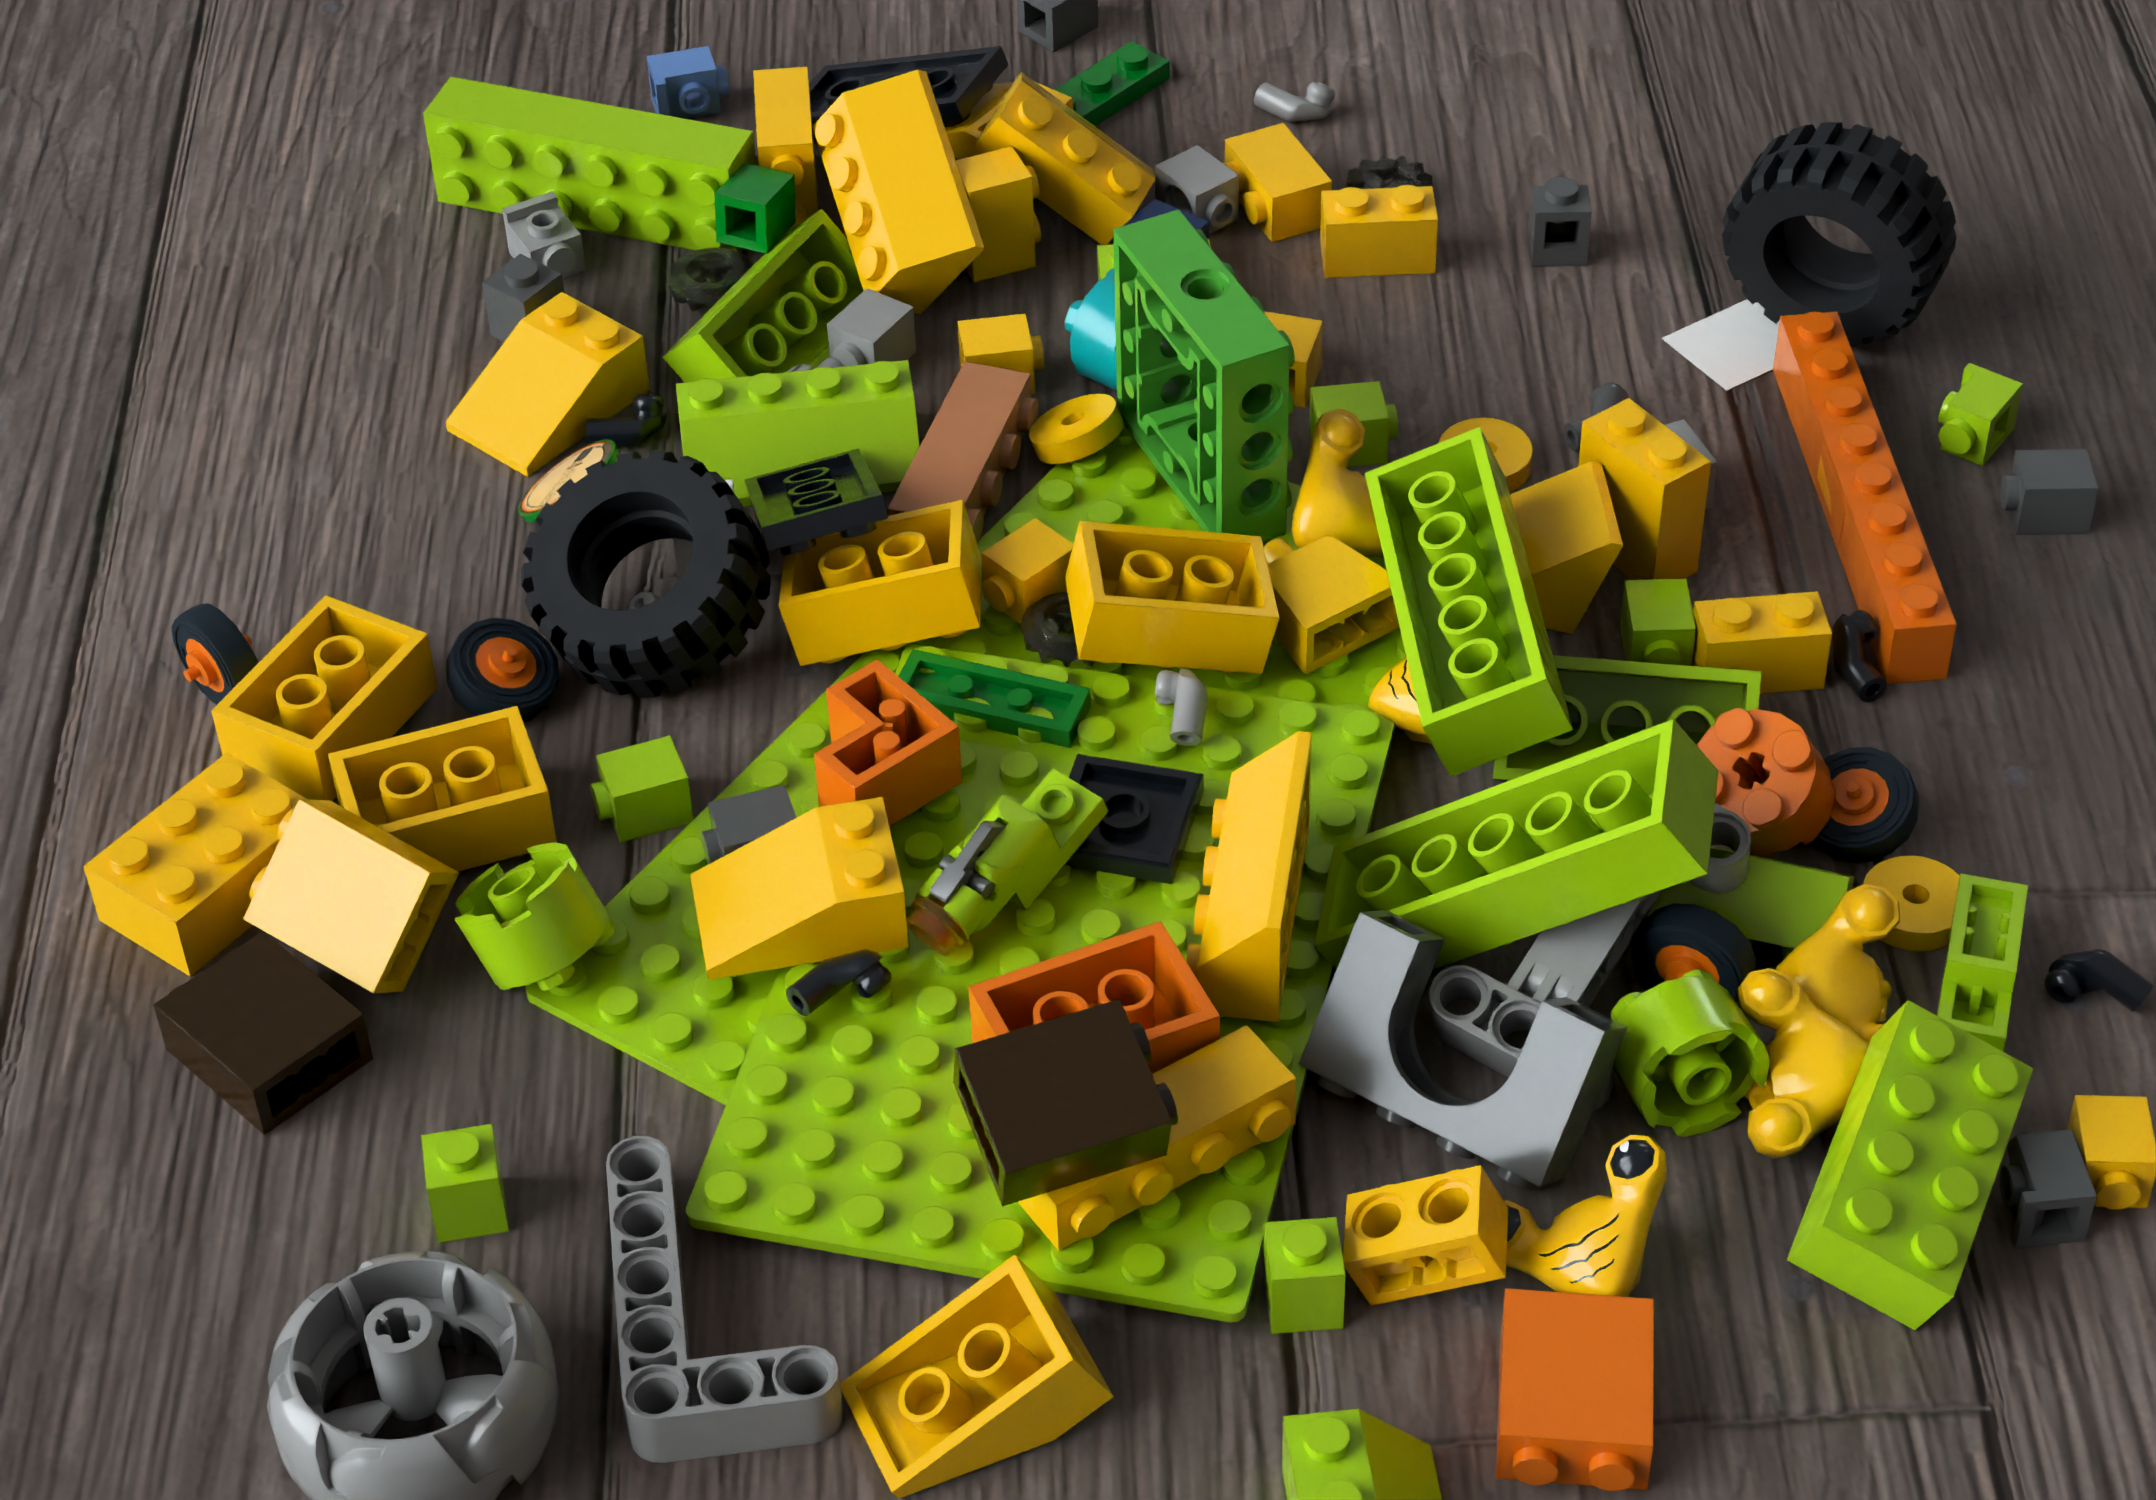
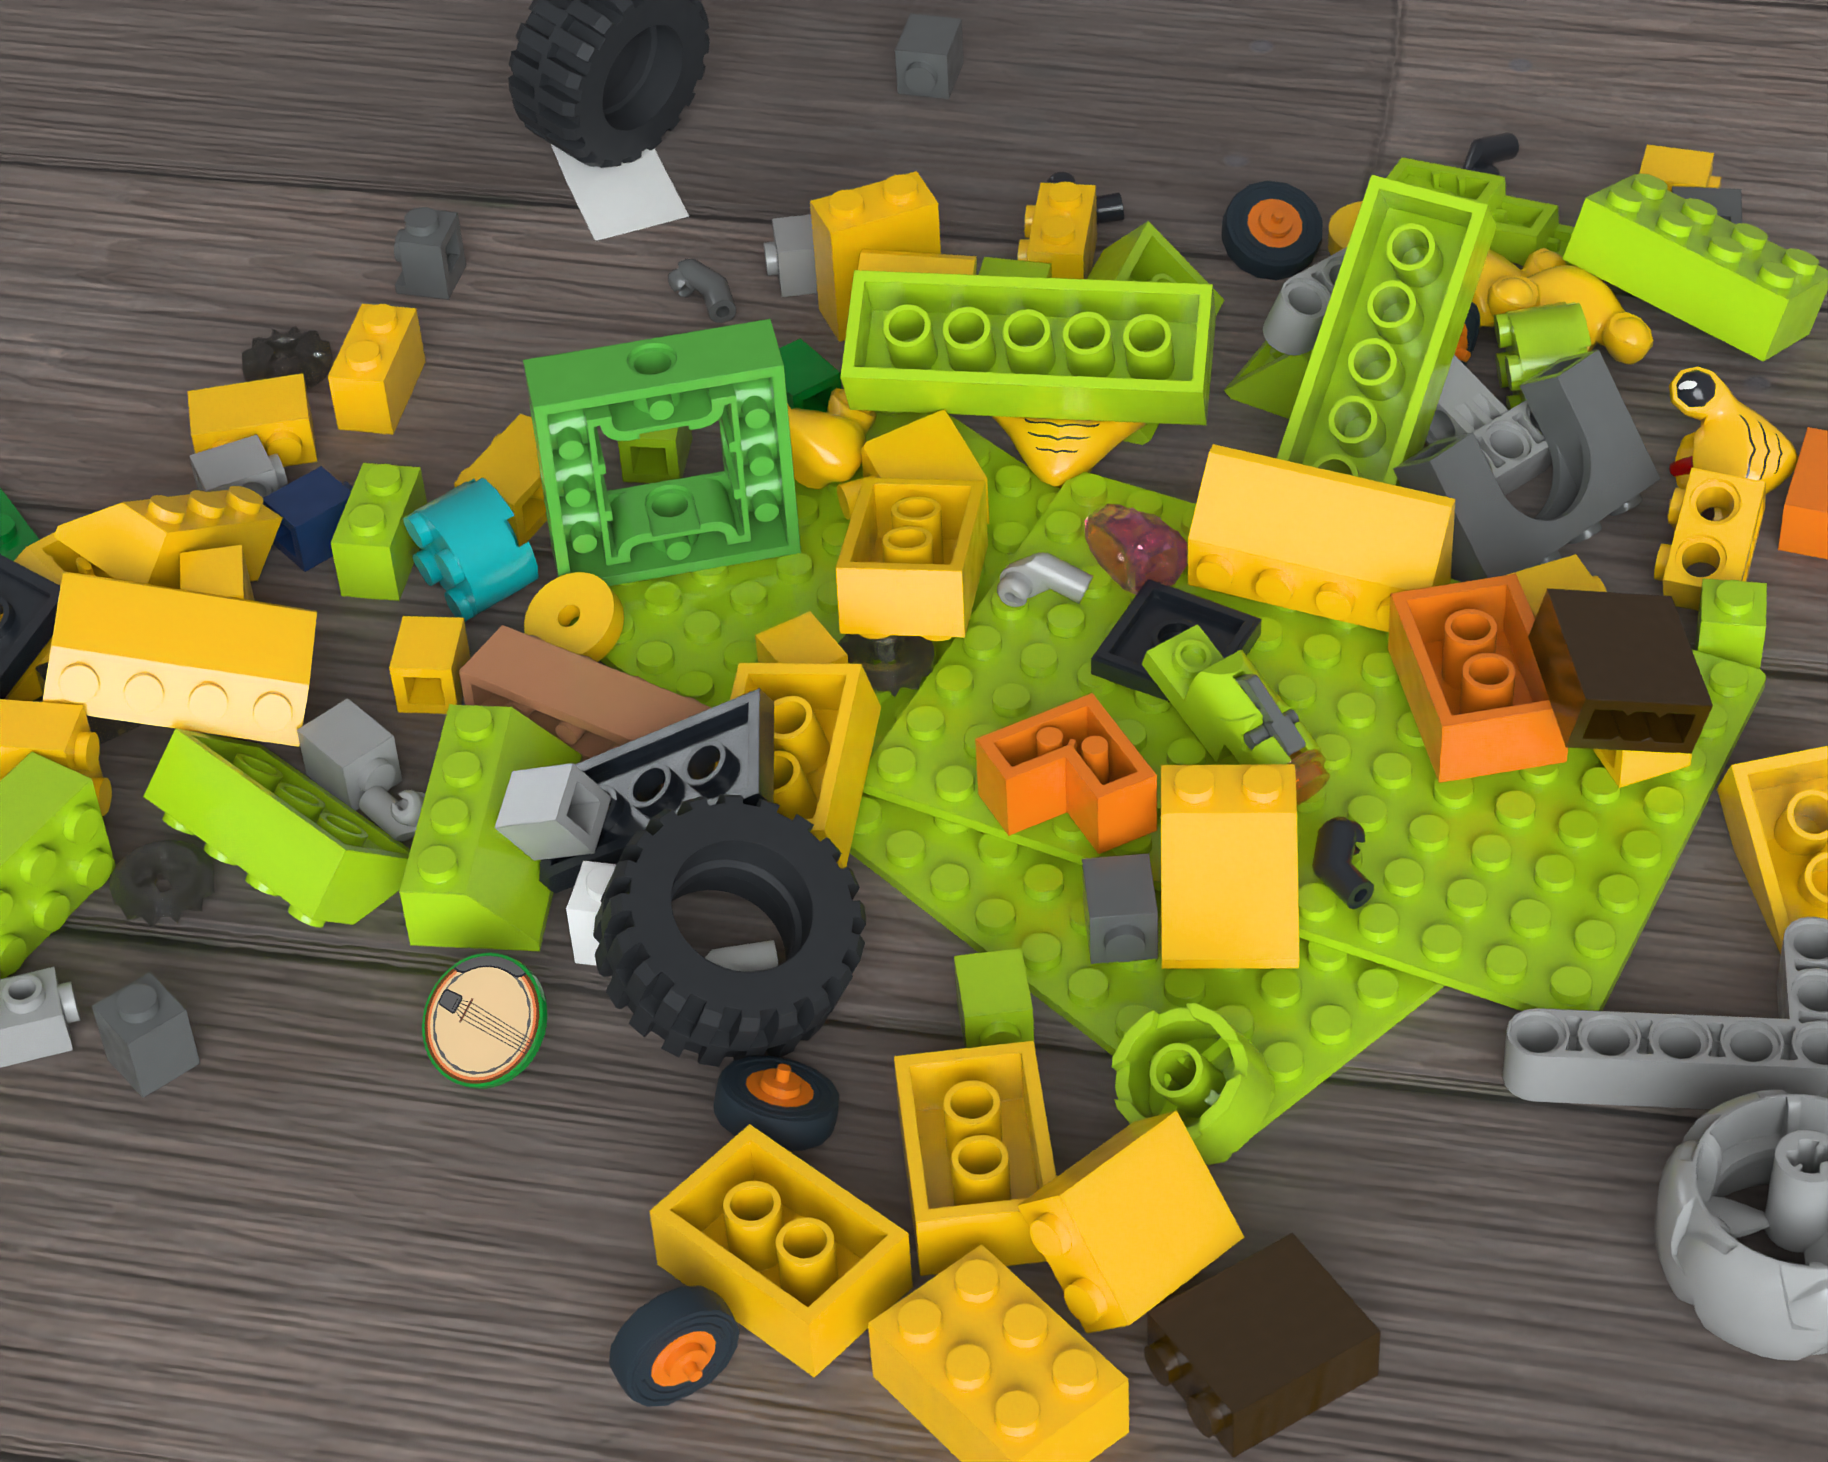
camera: 75 degrees left, 0 degrees up
lime brick [421,1124,509,1243] -> none
yellow slope [446,292,650,477] -> none
black arm [585,393,667,447] -> none
green brick [714,163,796,254] -> none
green plate [898,649,1091,748] -> none
light grey arm [1254,82,1335,122] -> none
orange brick [1697,708,1835,858] -> none
orange brick [1773,311,1957,684] -> none
lime brick [1938,363,2023,466] -> none
none -> light grey brick [494,763,611,861]
none -> clear pink rock [1085,504,1187,595]

